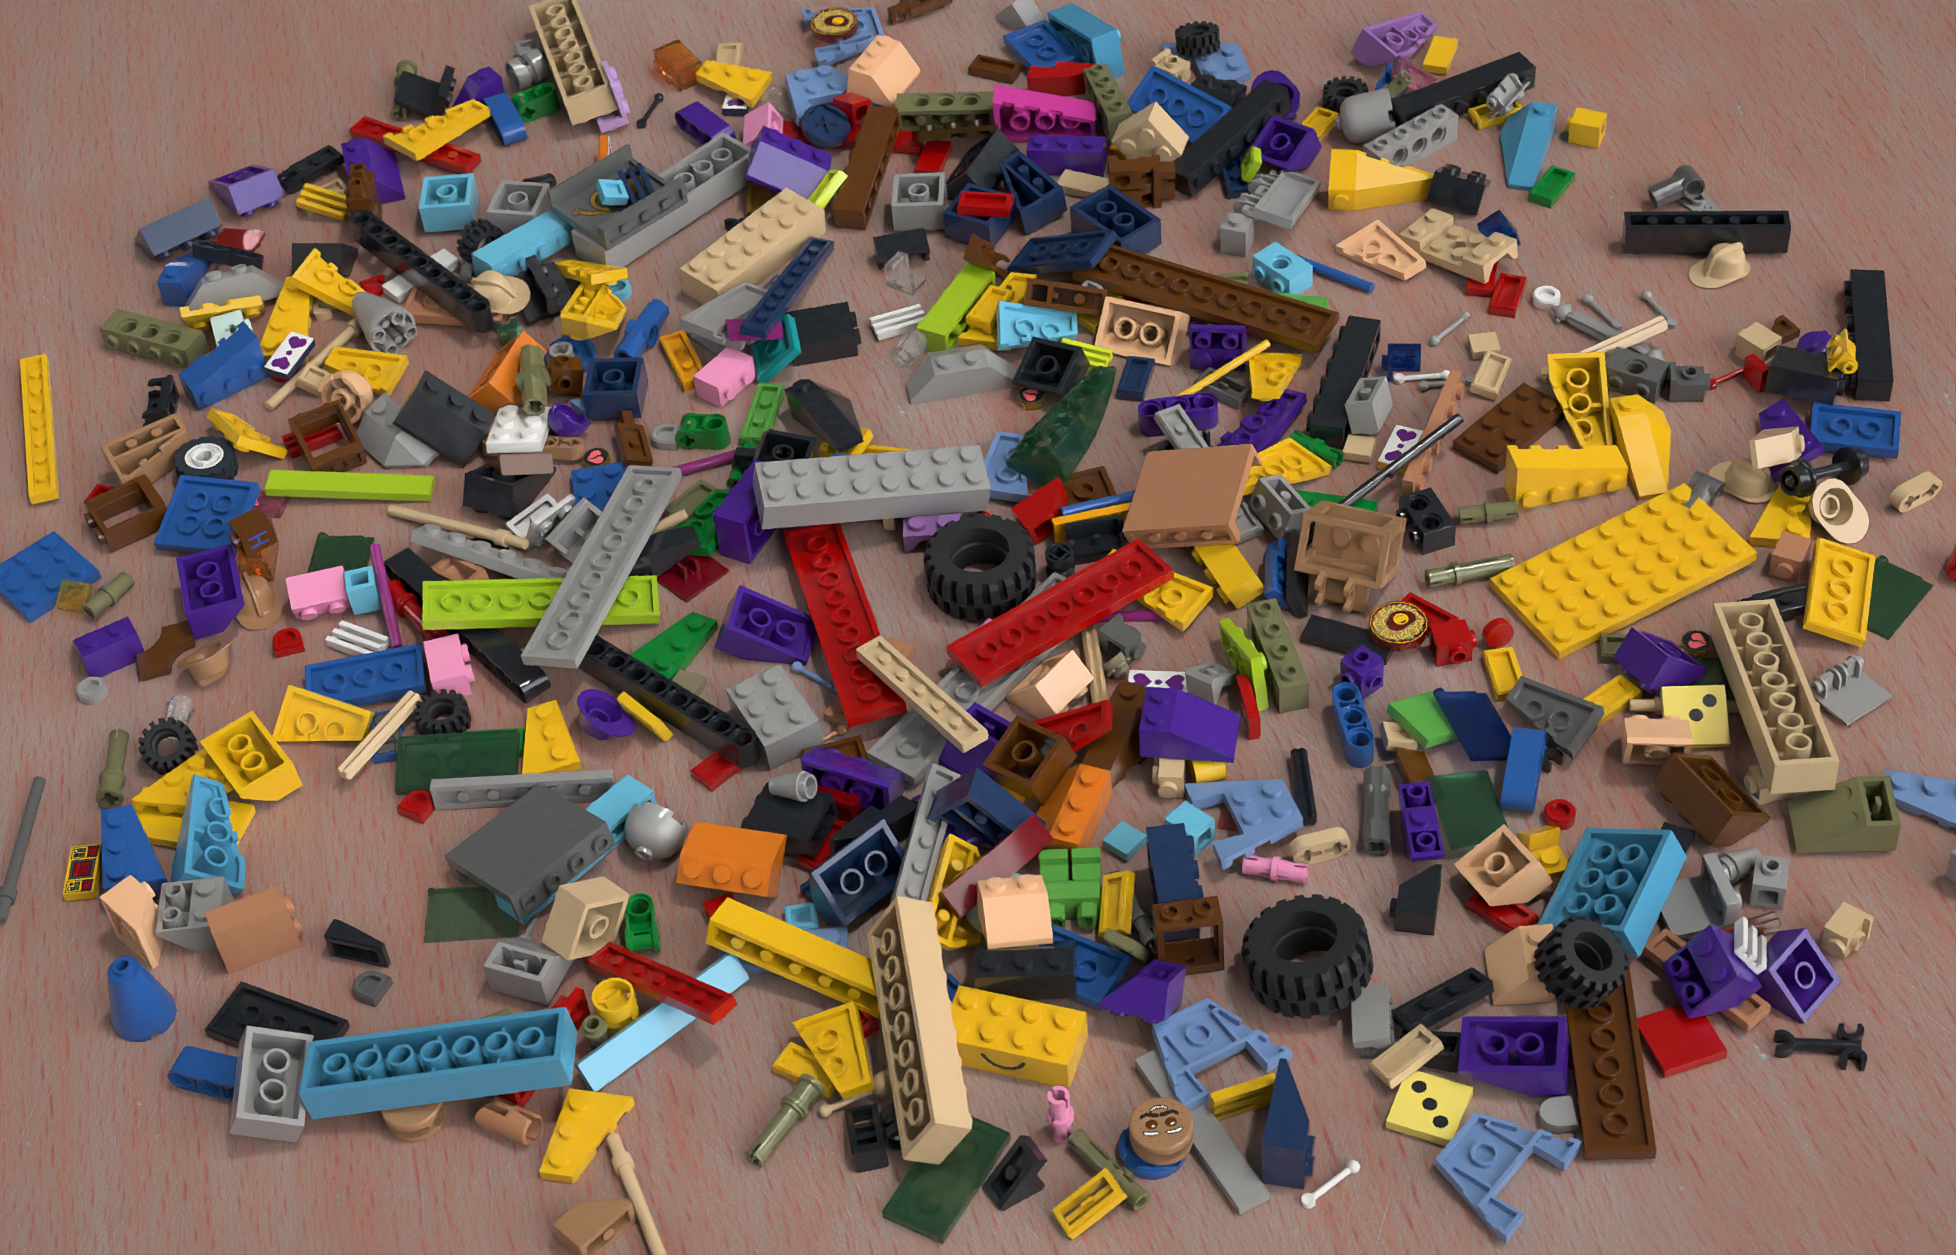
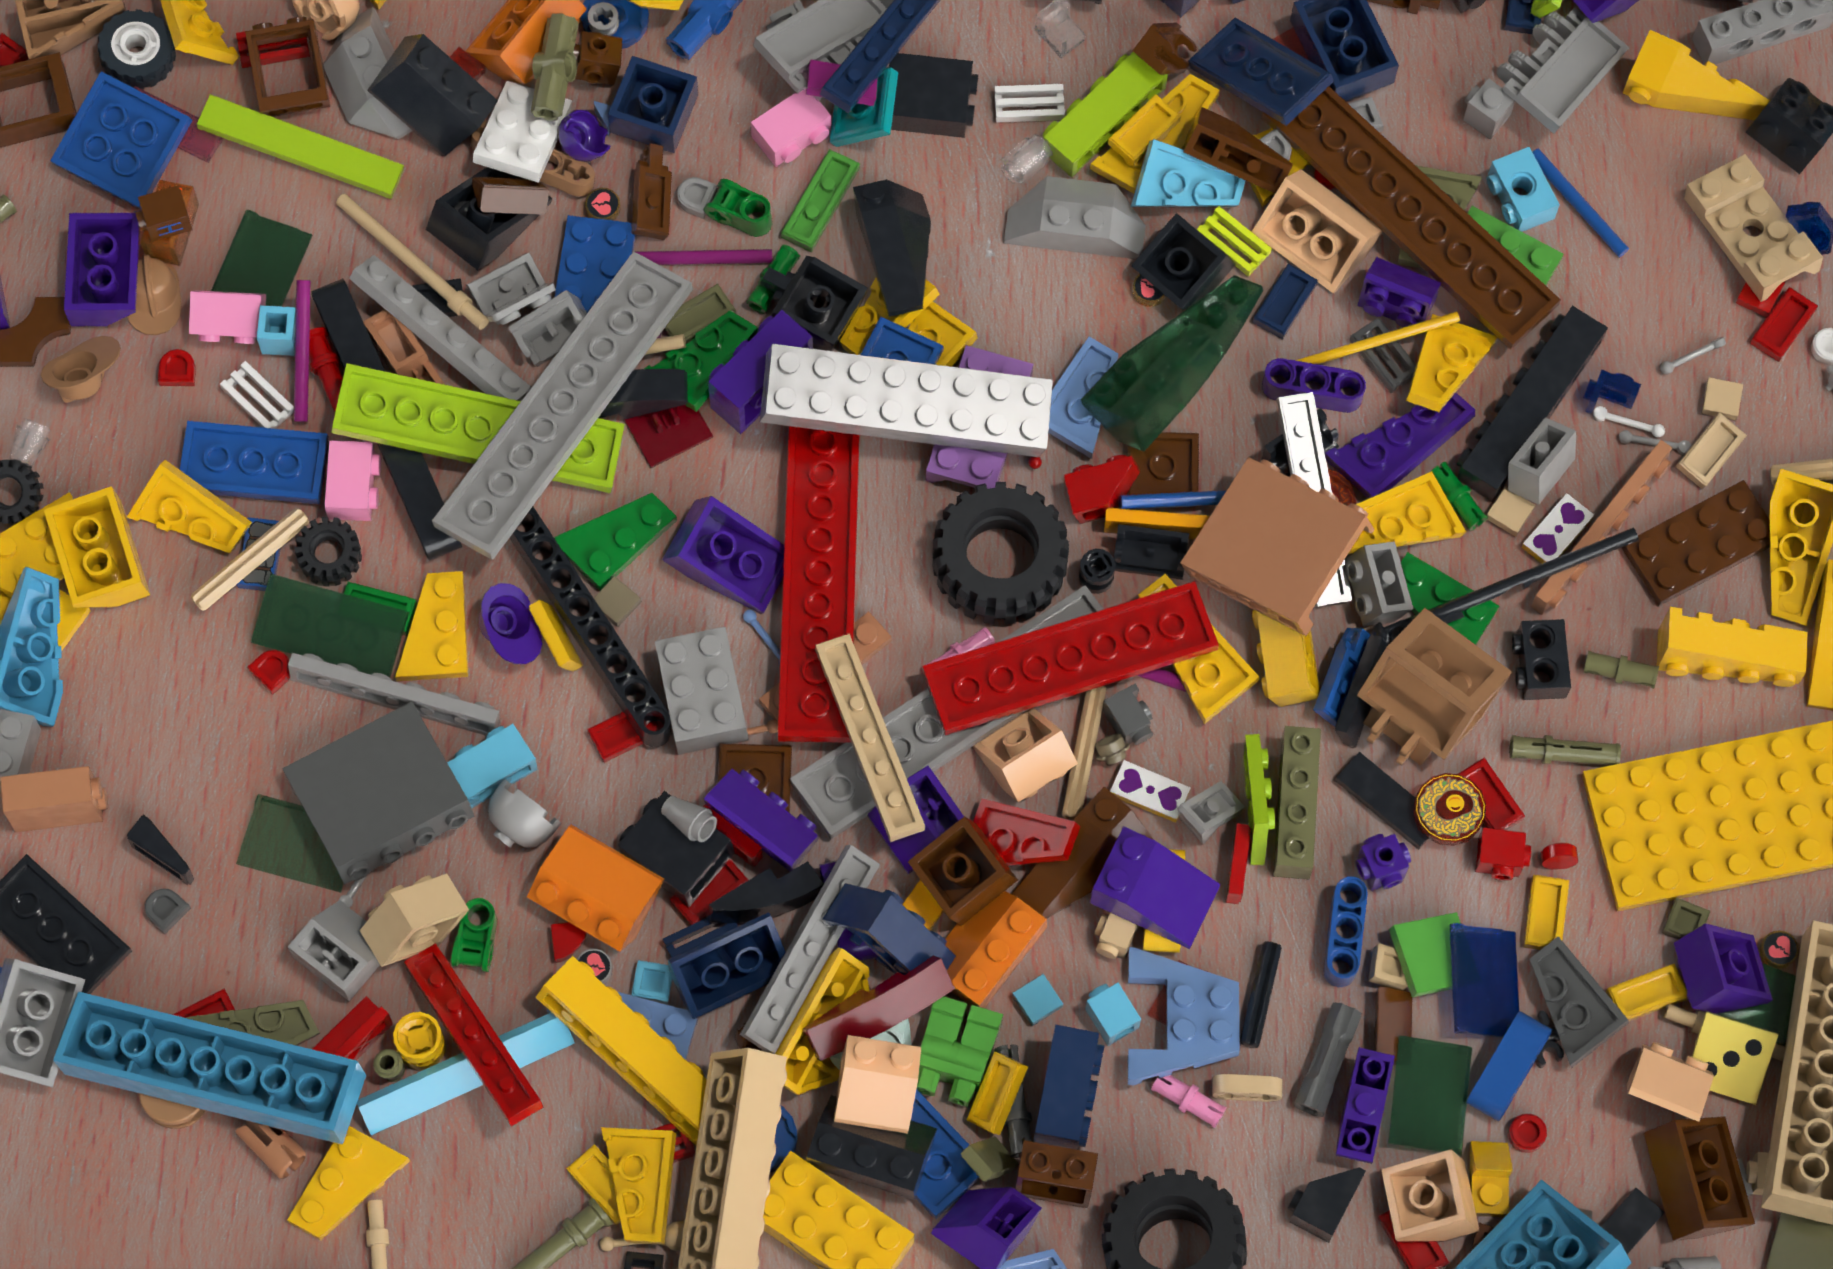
camera: 10 degrees right, 25 degrees up
light orange tile [659,330,703,392] -> none
light nougat wing [1335,219,1426,281] -> none

